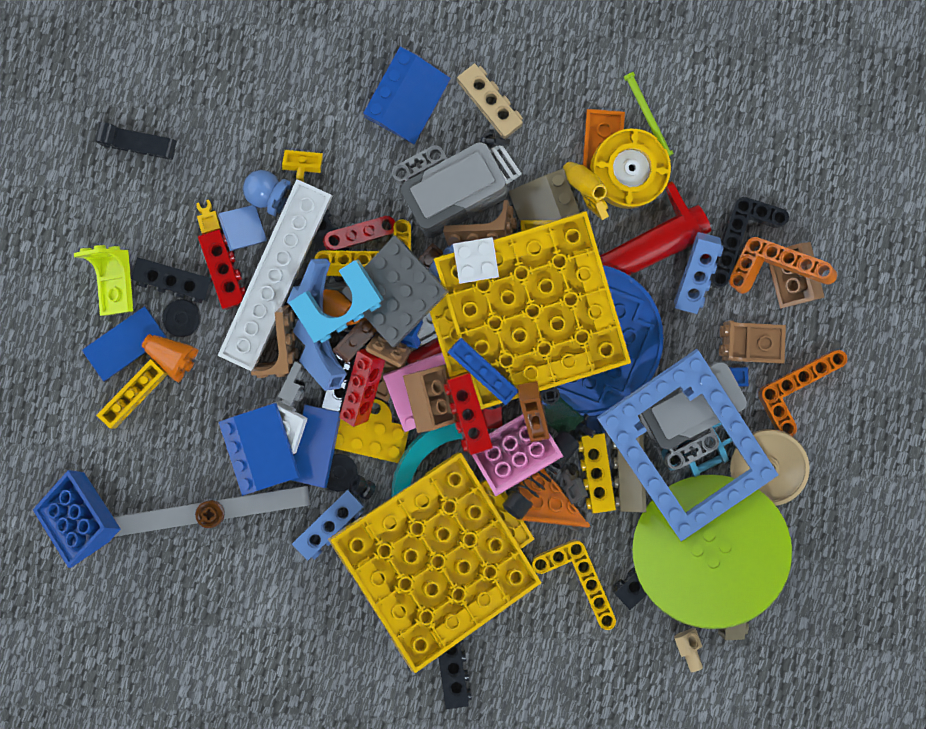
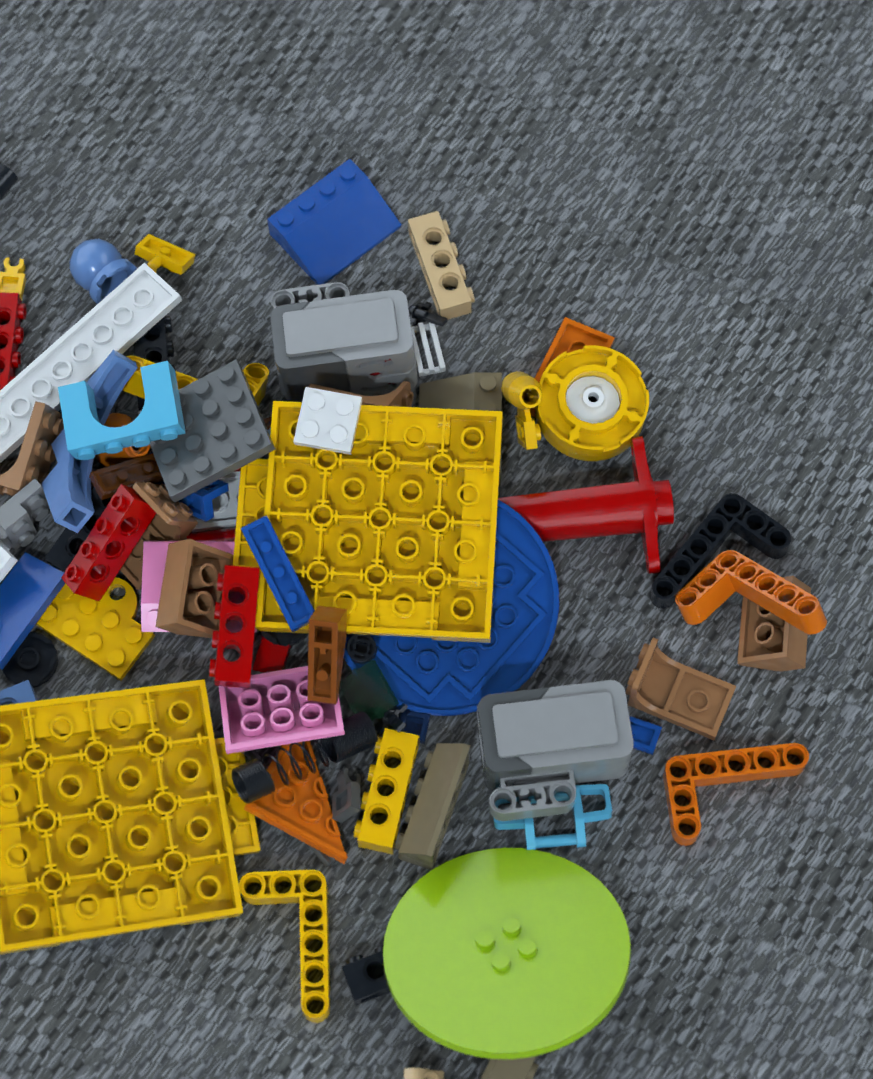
camera: 25 degrees right, 20 degrees down
medium blue tile [218,205,267,251] -> none
plate [323,216,396,251] -> none
black wheel [349,475,376,500] -> none
teal arch [392,423,463,497] -> none
black brick [438,639,472,710] -> none
medium blue plate [597,349,778,541] -> none
lime bar [623,72,674,156] -> none
medium blue brick [674,232,723,314] -> none
tan dish [730,429,810,506] -> none

